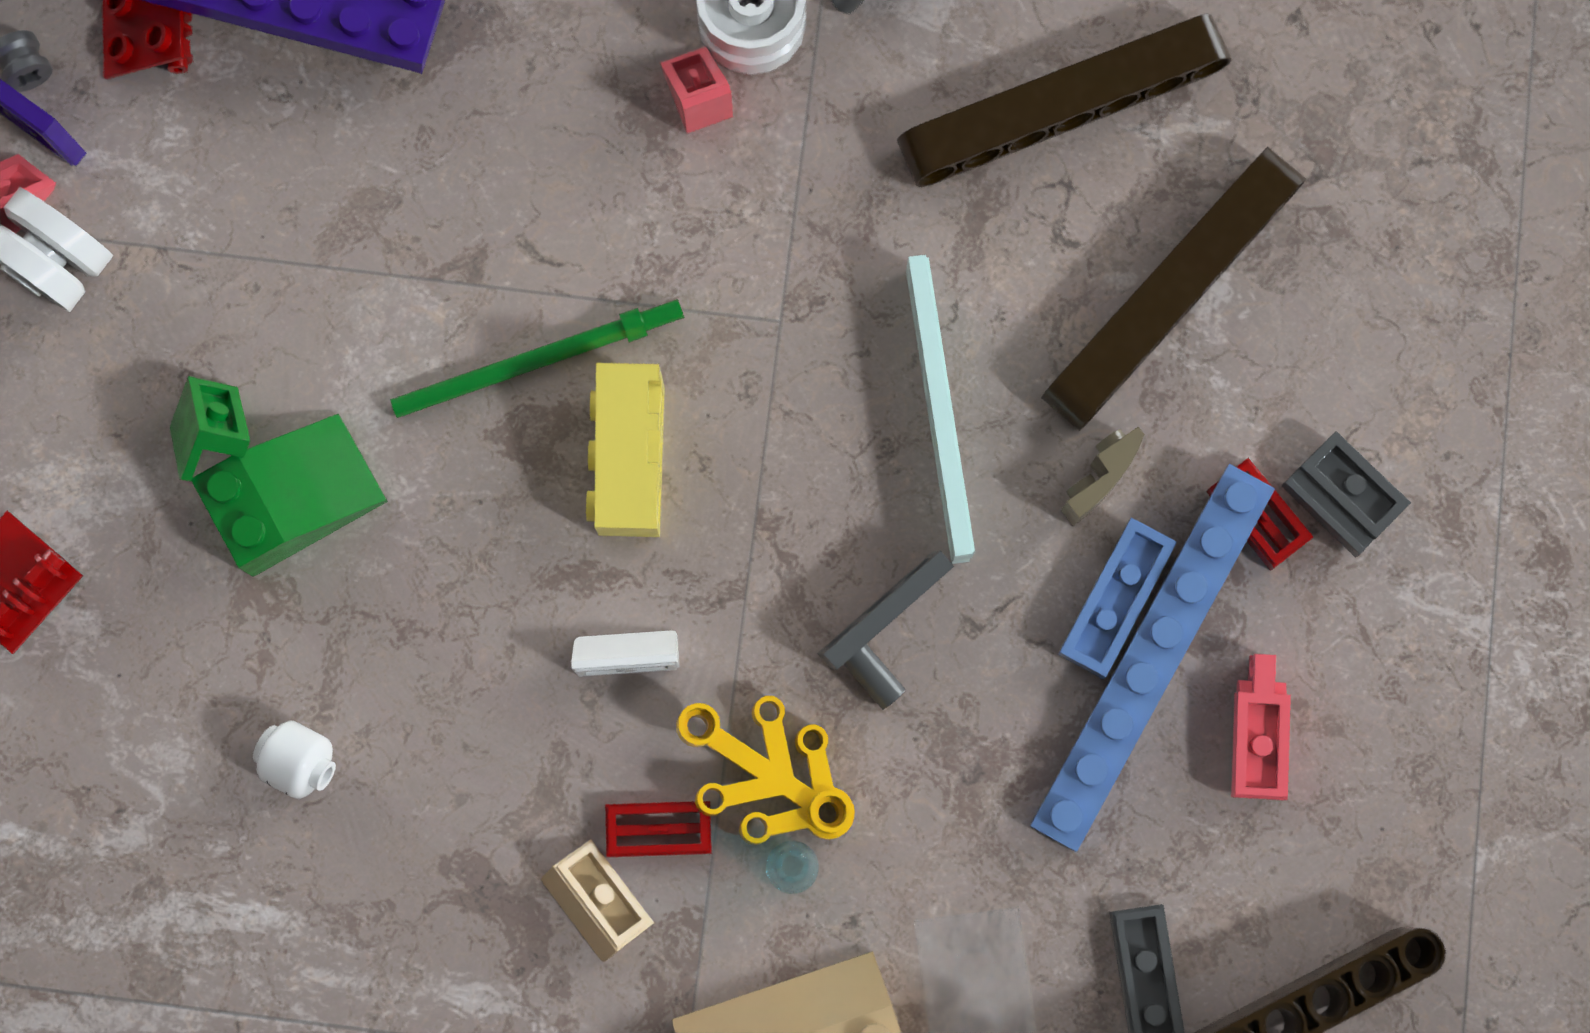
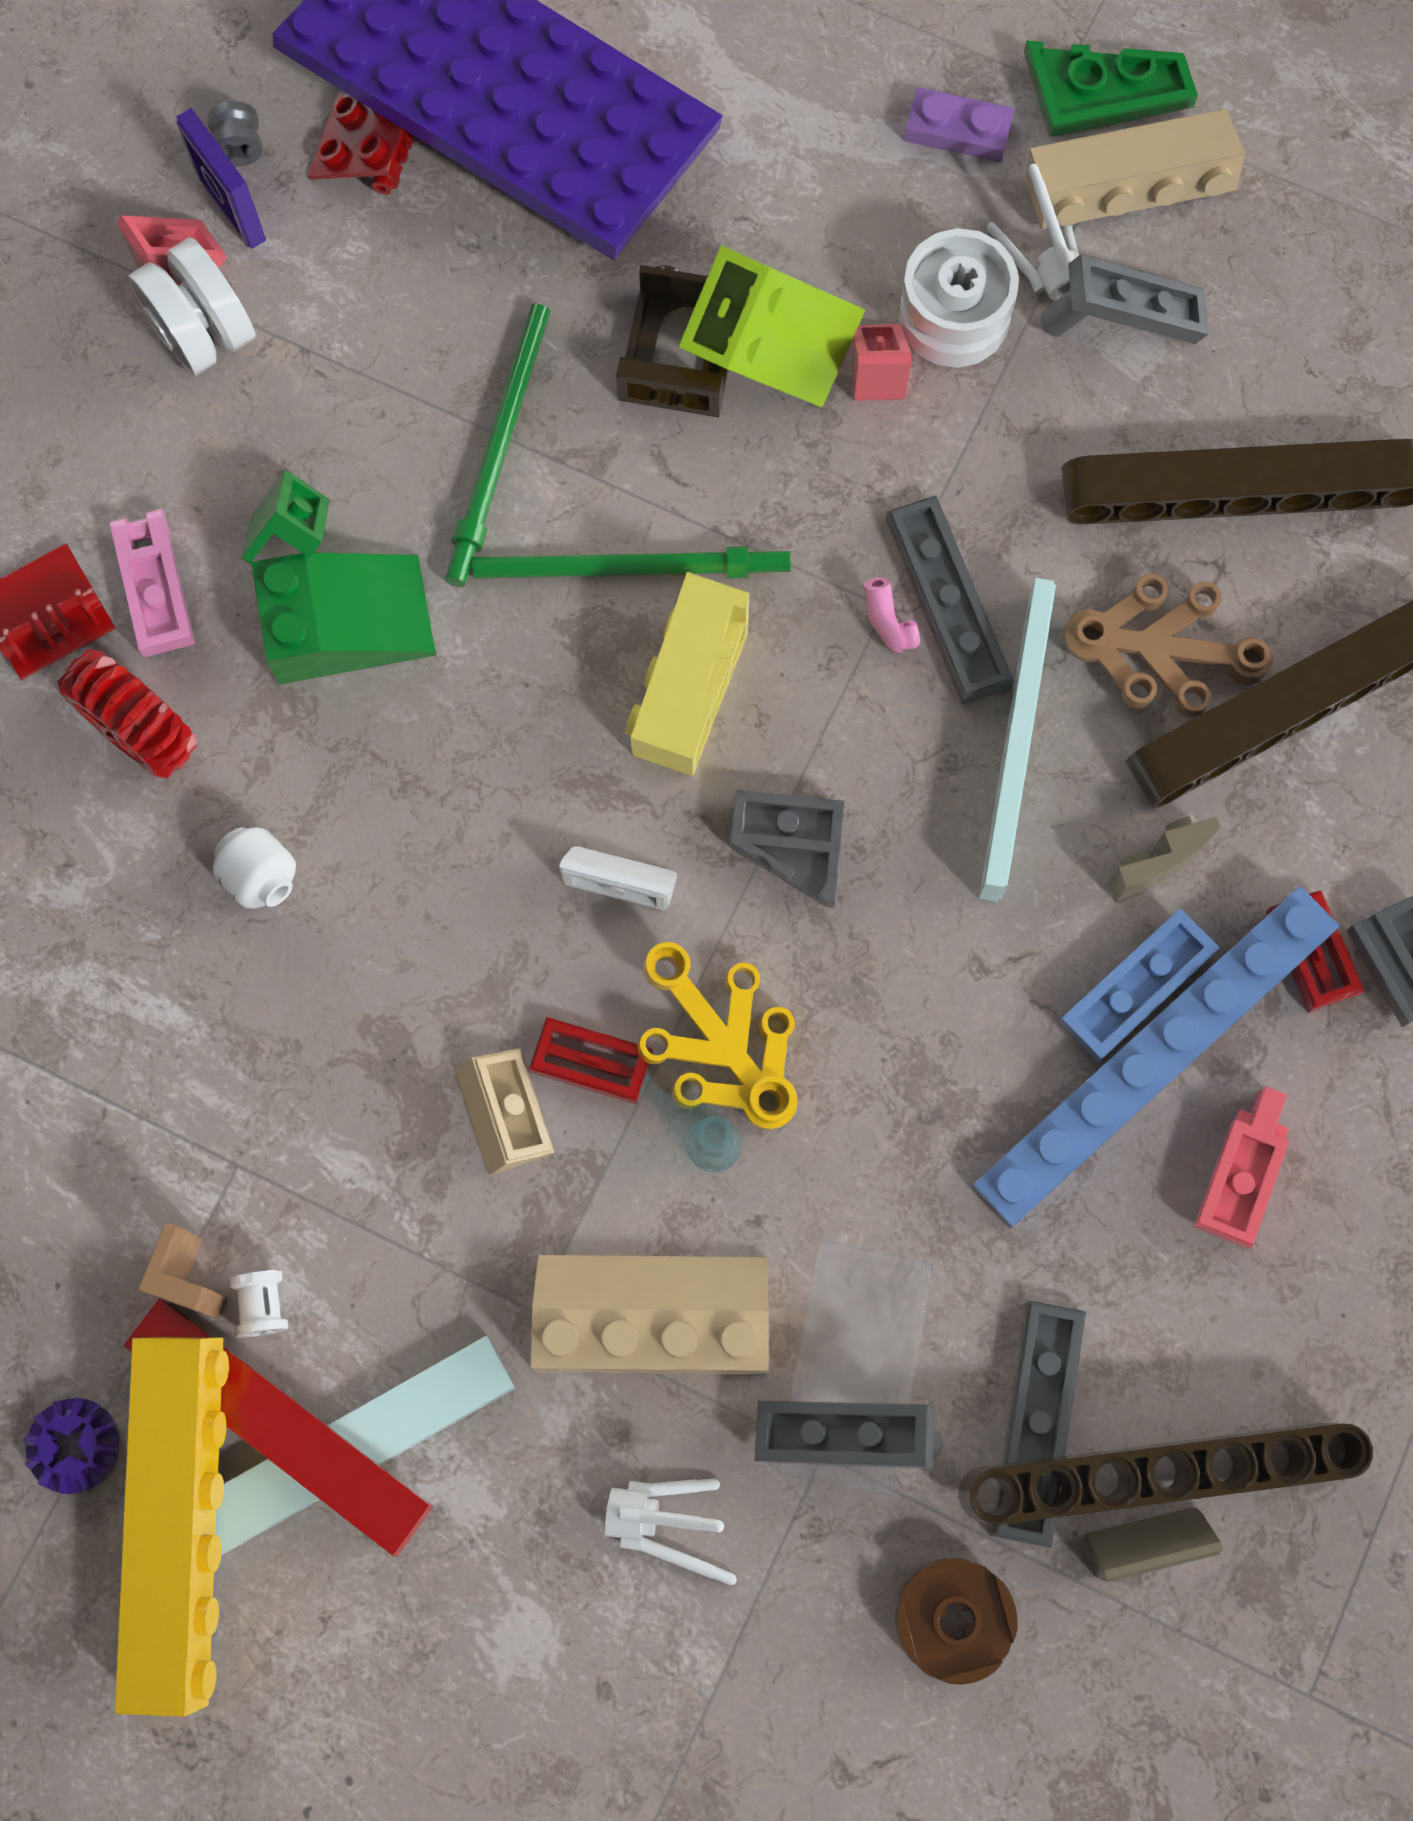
camera: 20 degrees right, 5 degrees down
dark grey piece [817,551,954,710] -> none
none -> red gear [57,649,197,779]
none -> bright pink plate [110,508,196,658]
none -> green bar [444,303,550,587]
none -> dark brown panel [616,265,729,418]
none -> lime slope [678,244,865,407]
none -> flat silver wing [730,790,845,908]
none -> bright pink arm [864,577,920,654]
none -> dark grey tile [886,495,1014,704]
none -> medium nougat plant [1063,574,1273,717]

